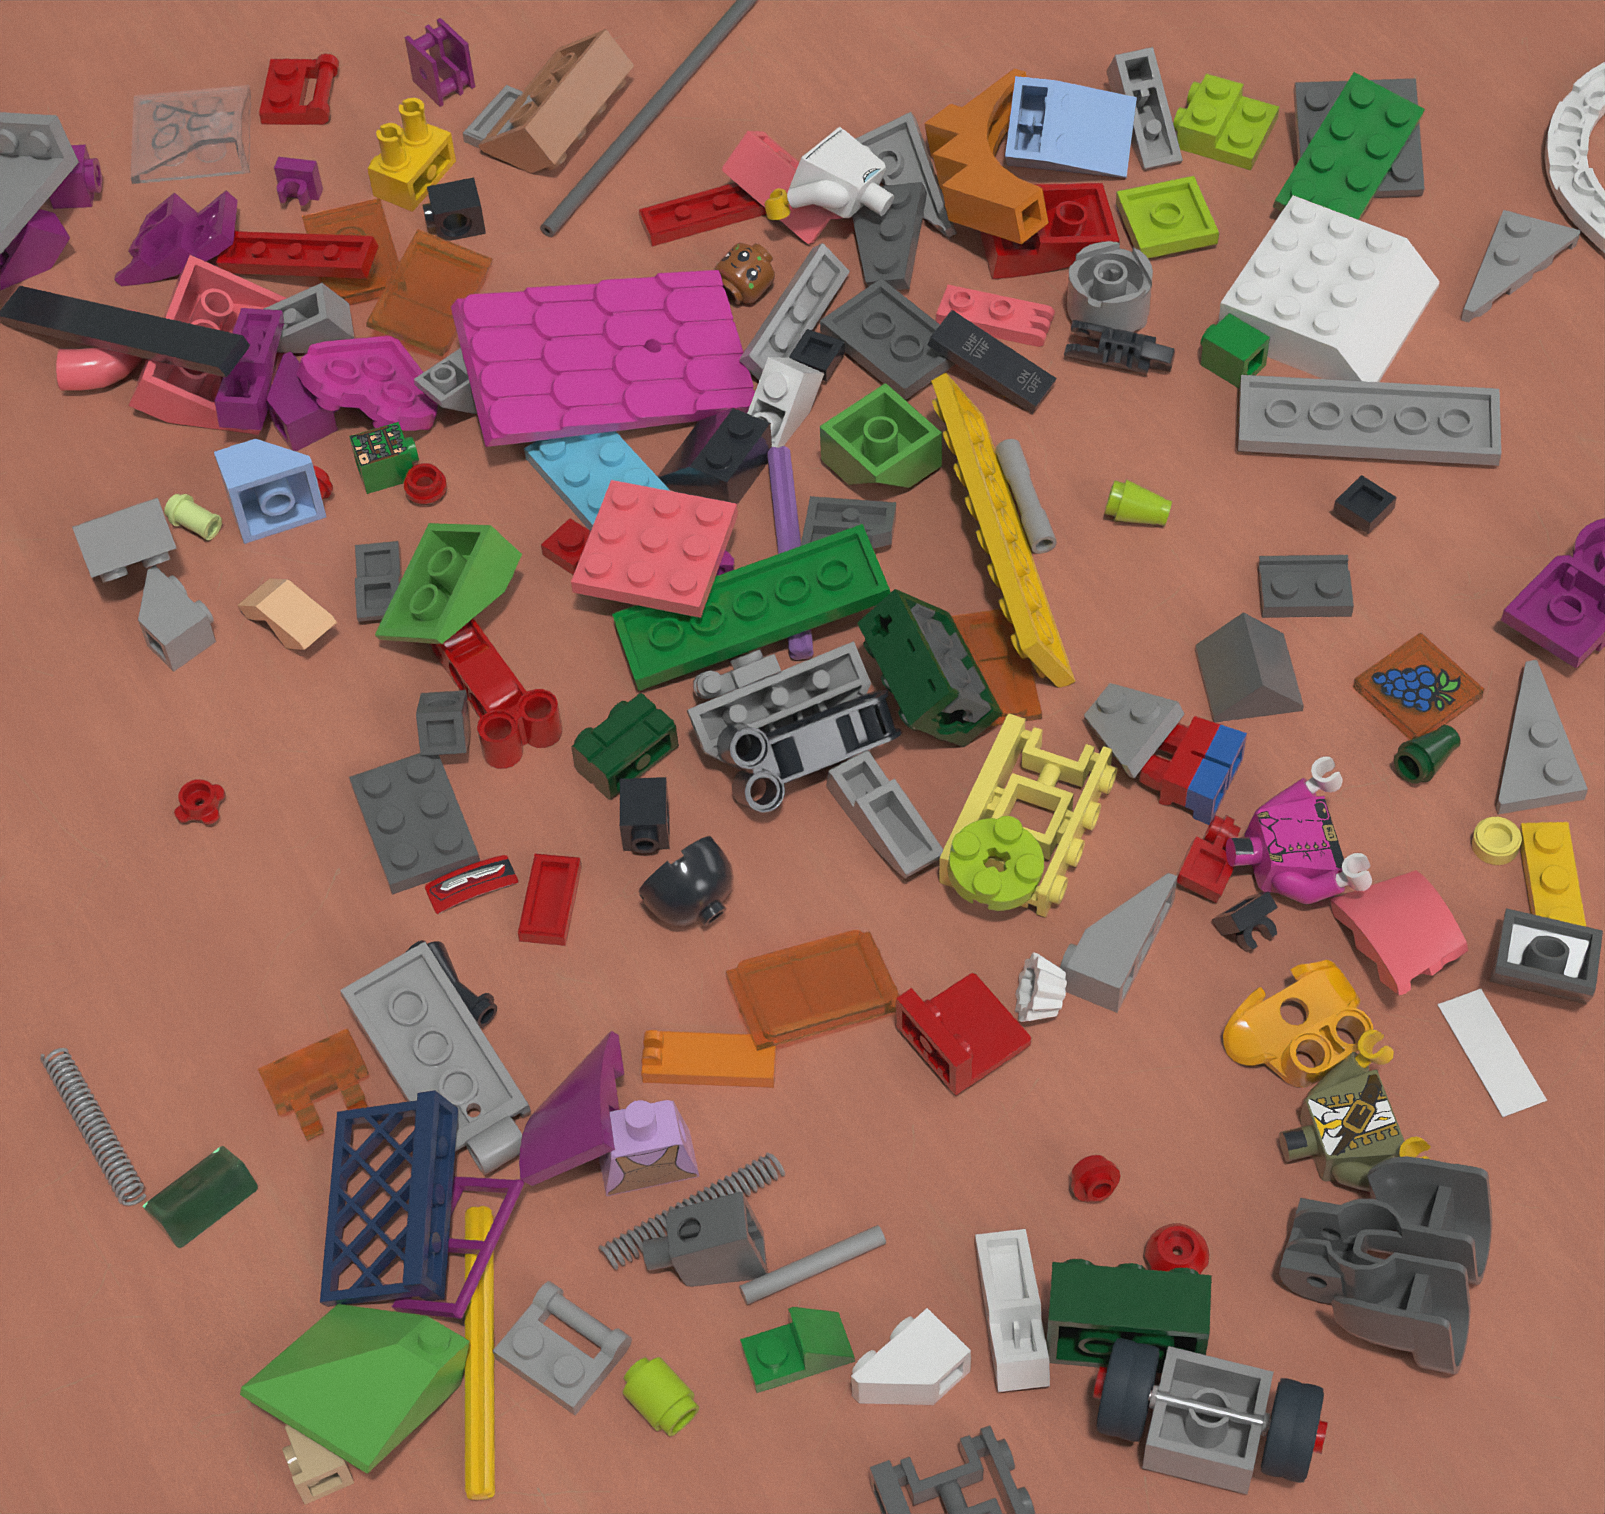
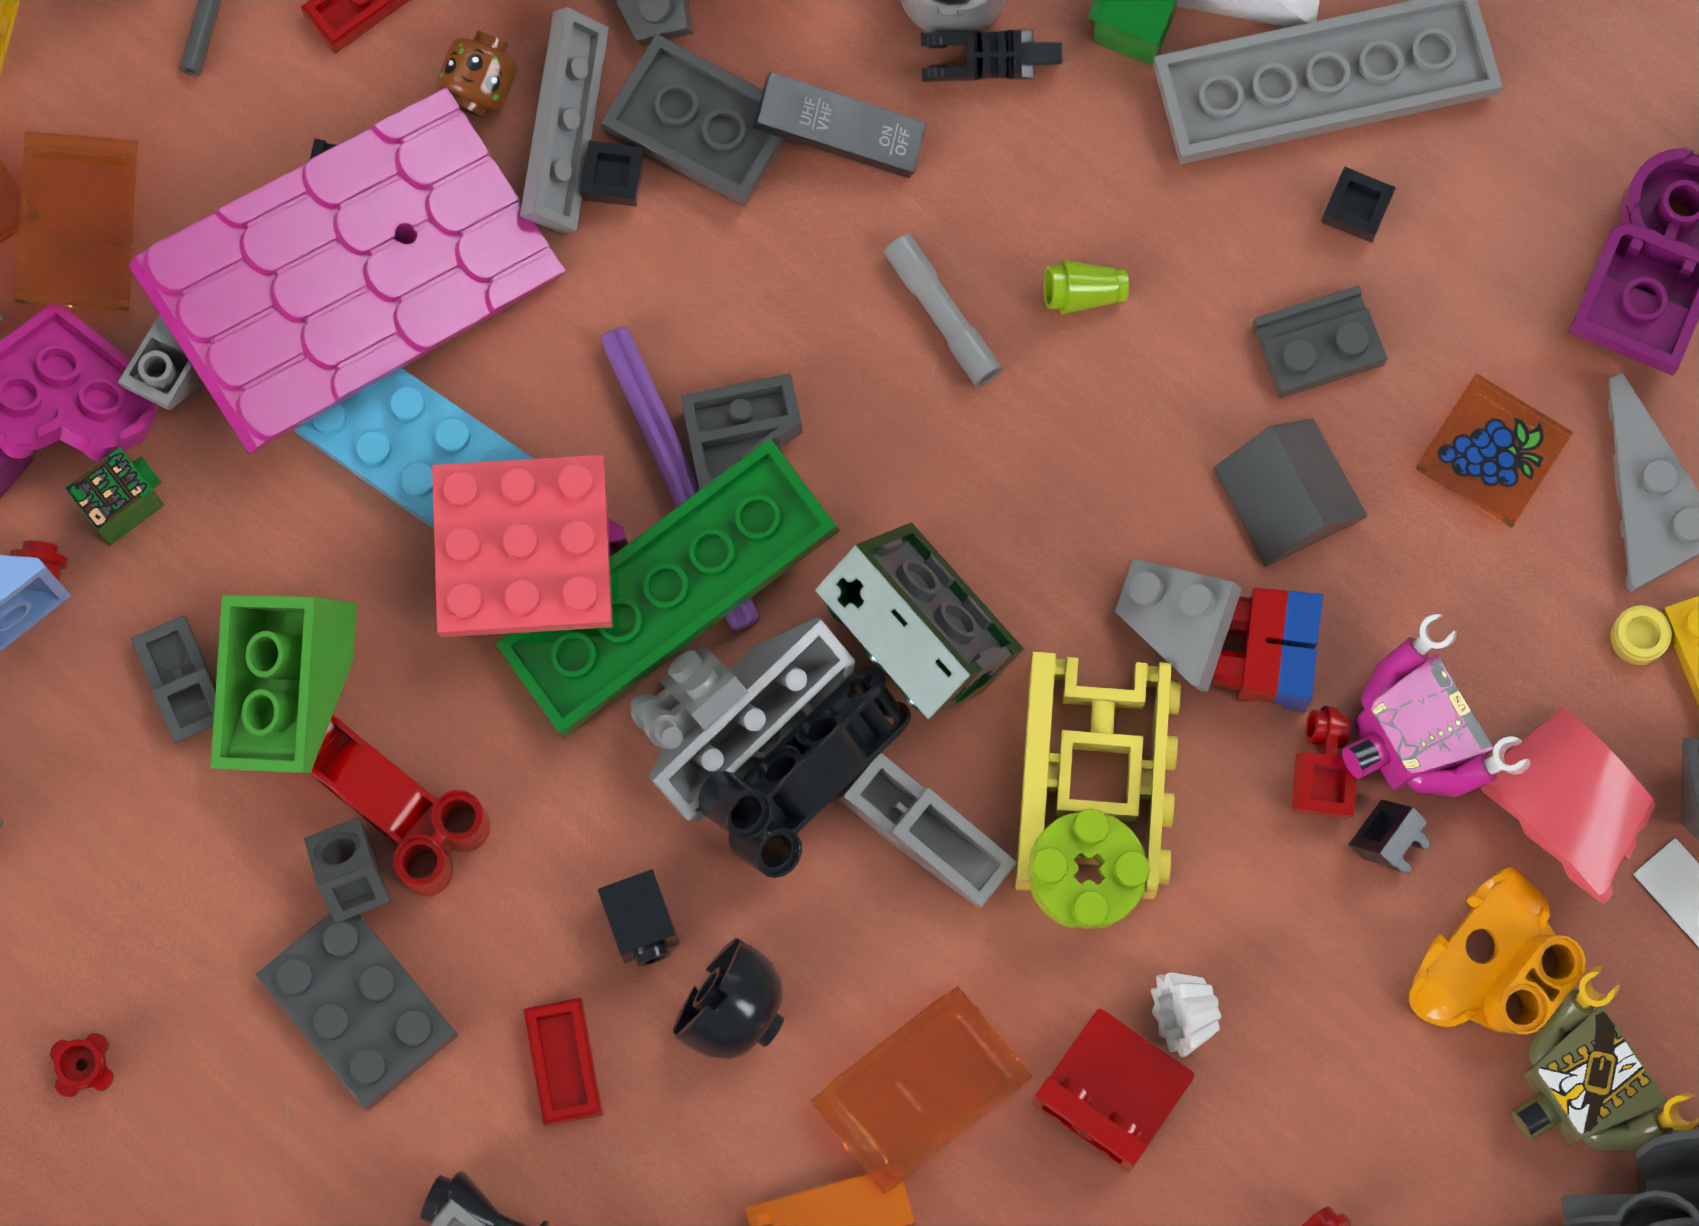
camera: 20 degrees left, 20 degrees up
light nougat slope [237,579,337,650] -> none
red plate [404,463,447,504] -> none
black brick [422,177,486,243] -> none
sticker [425,855,519,914] -> none
red plate [541,518,591,575] -> none
dark green brick [571,693,679,800] -> none
black slope [657,408,772,505] -> none
white slope [747,357,824,448] -> none
bright green slope [820,383,942,488] -> none
yellow plate [931,373,1076,688] -> none
coral hinge [936,285,1055,347] -> none
clear orange piece [951,609,1042,727] -> none
light grey slope [1060,873,1177,1013] -> none
dark green cone [1394,725,1461,784] -> none

